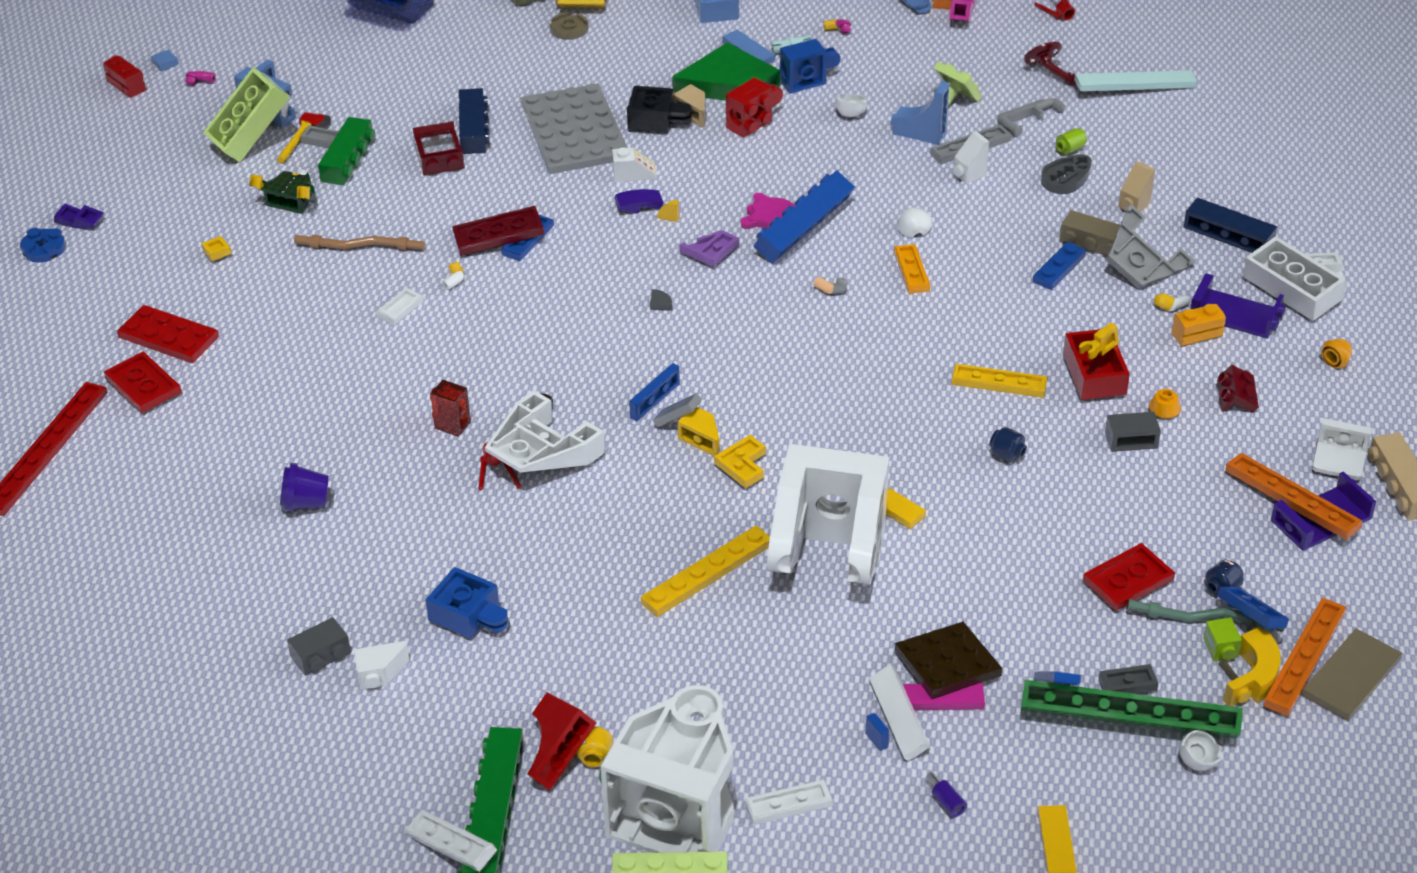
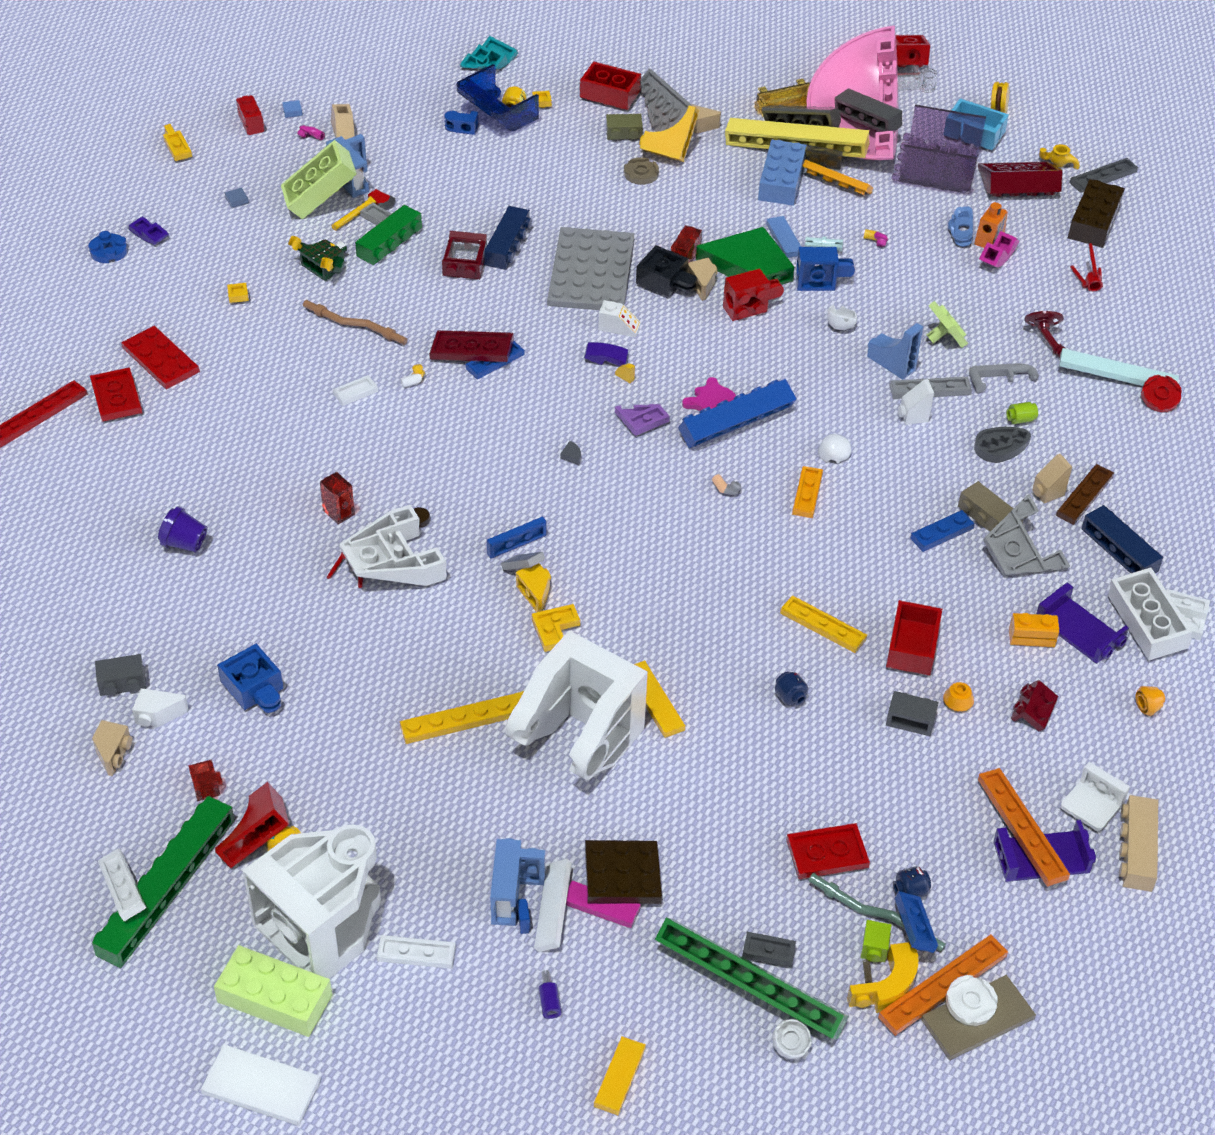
camera: 20 degrees right, 5 degrees up
blue tile [1033,671,1081,686] -> none
yellow plate [1079,322,1119,360] -> none
arm [1154,293,1189,312] -> none
none -> tan slope [92,720,132,776]
none -> yellow hinge [163,124,192,161]
none -> clear red brick [188,759,223,801]
none -> sand blue tile [224,187,249,208]
none -> tan slope [331,104,354,140]
none -> blue leg [444,111,479,135]
none -> medium blue brick [490,838,545,926]
none -> clear red brick [671,225,702,263]
none -> white tile [946,975,998,1026]
none -> reddish brown tile [1056,464,1114,525]
none -> red tile [1141,375,1182,412]

